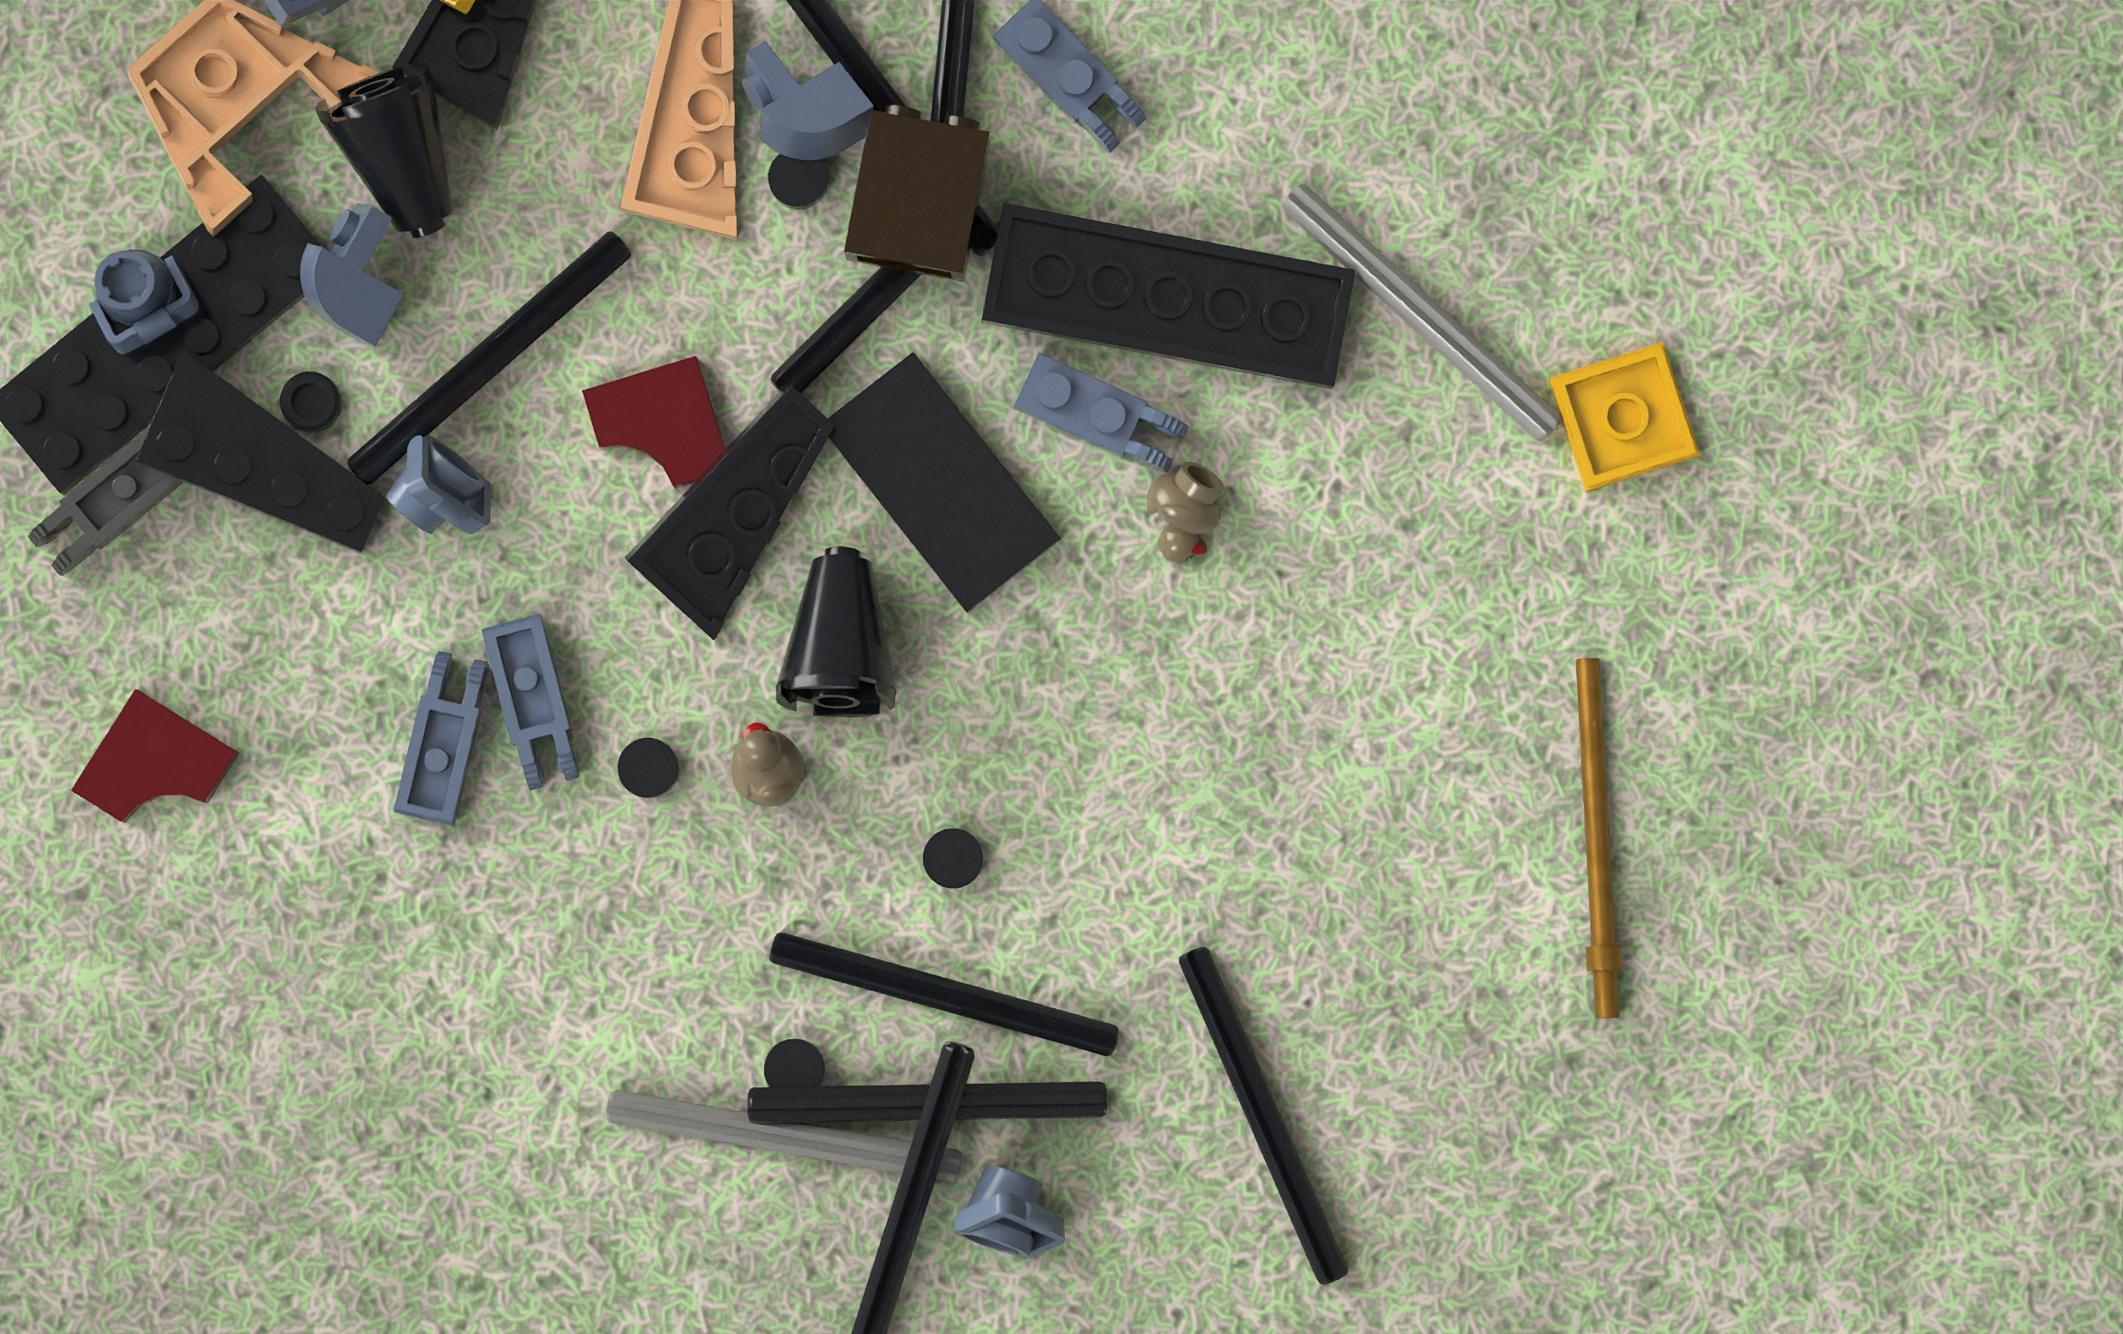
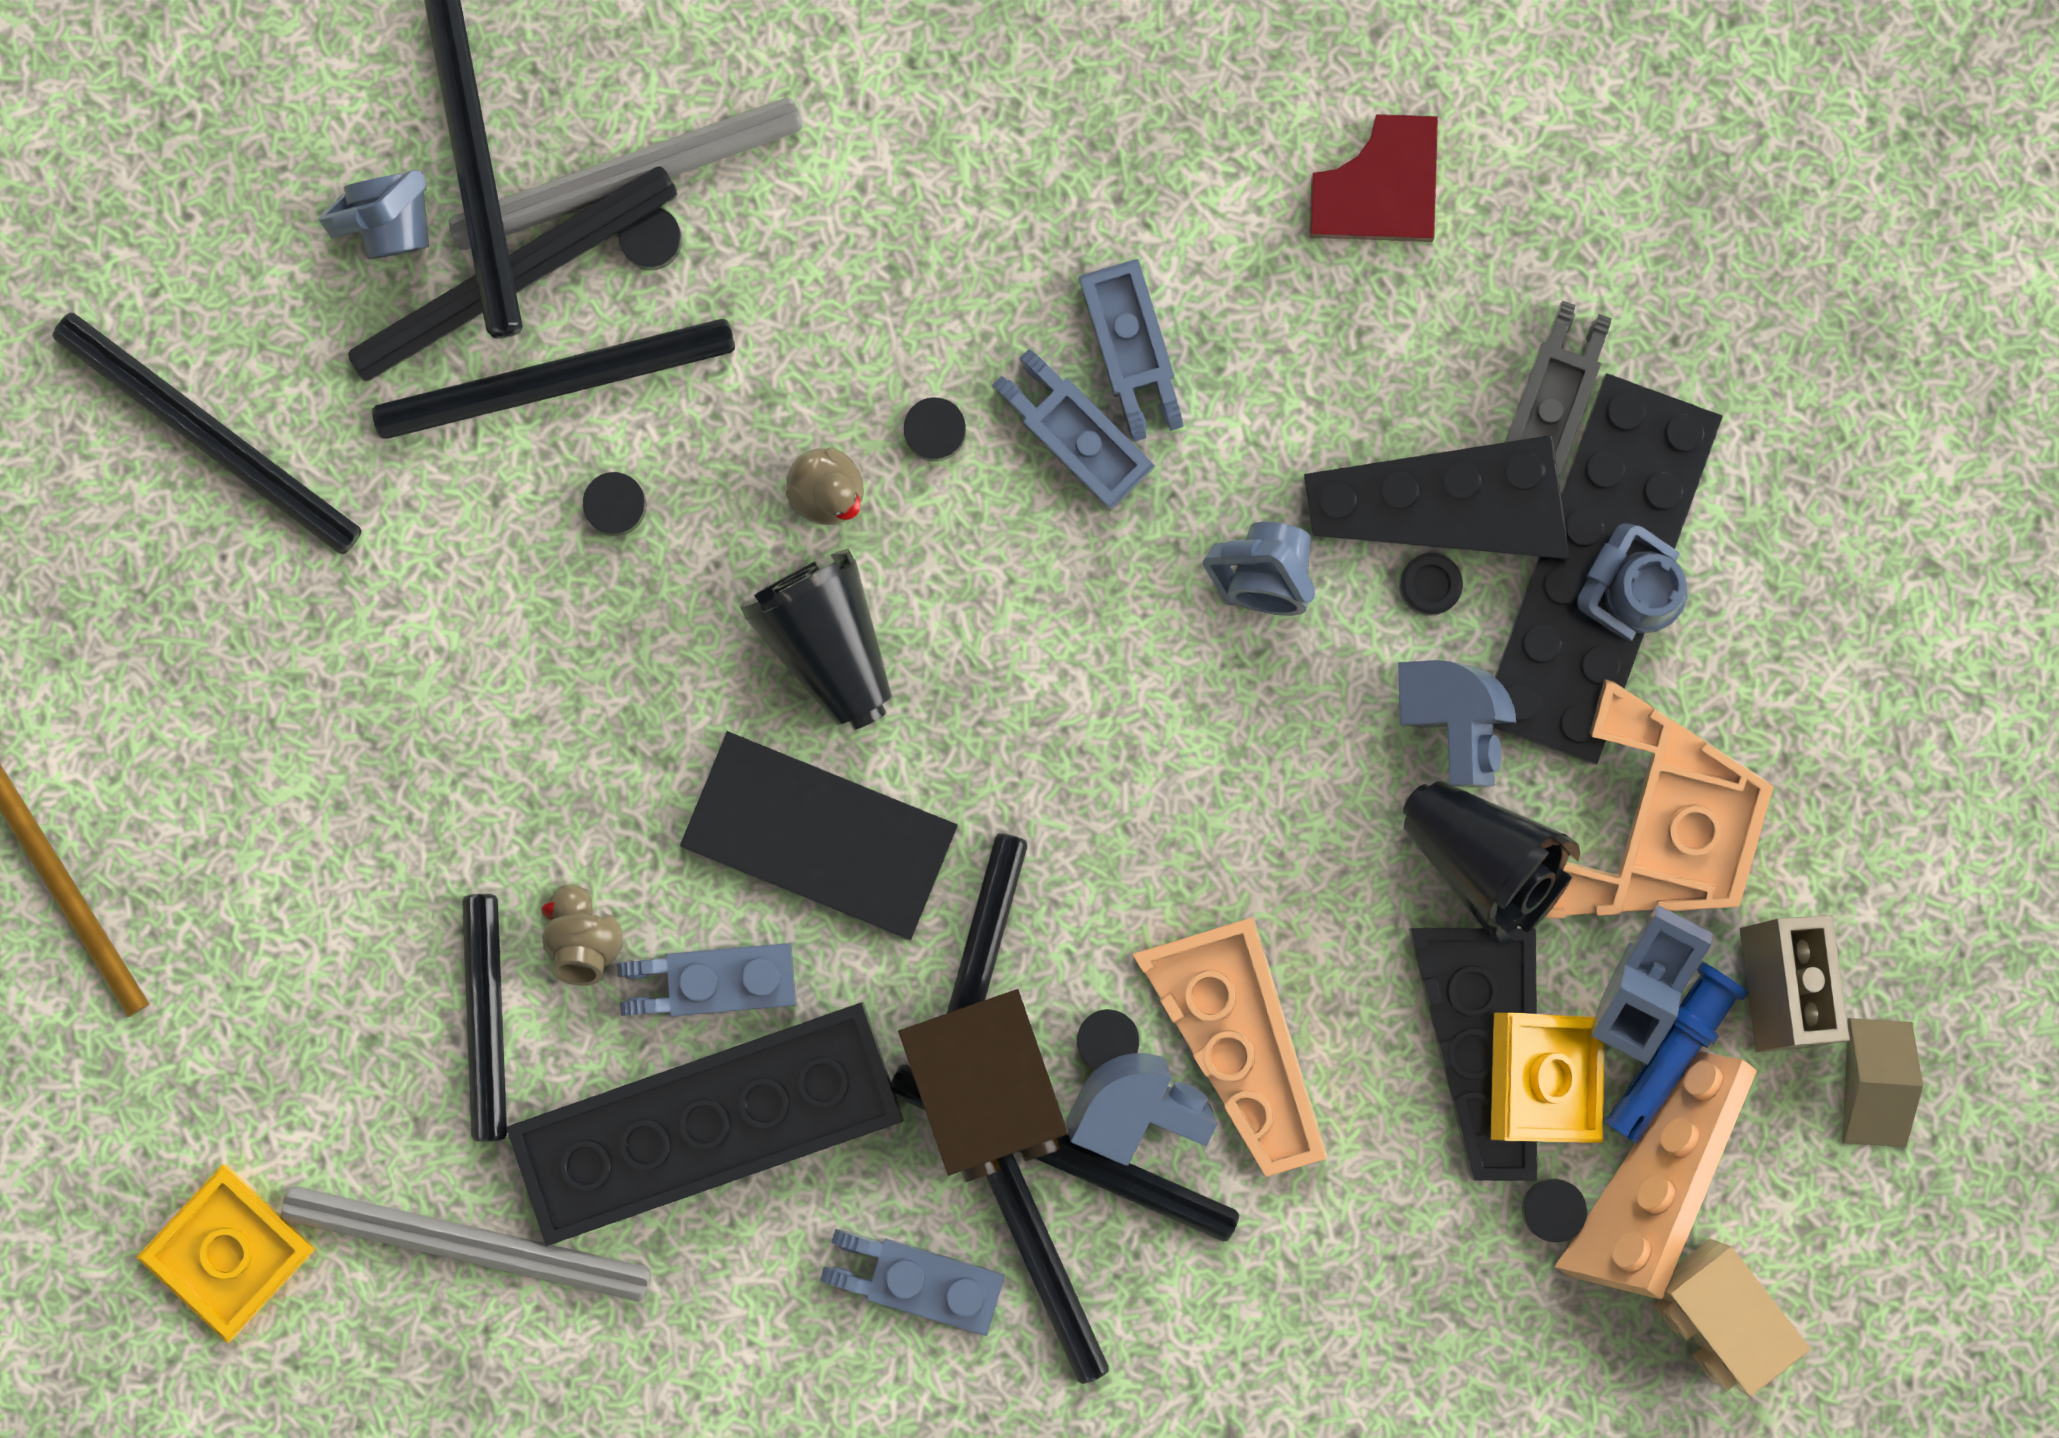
camera: 150 degrees right, 0 degrees up
black axle [347,231,631,485] -> none
dark red tile [582,356,725,488] -> none
black wing [624,383,835,640] -> none
none -> black axle [462,893,507,1142]

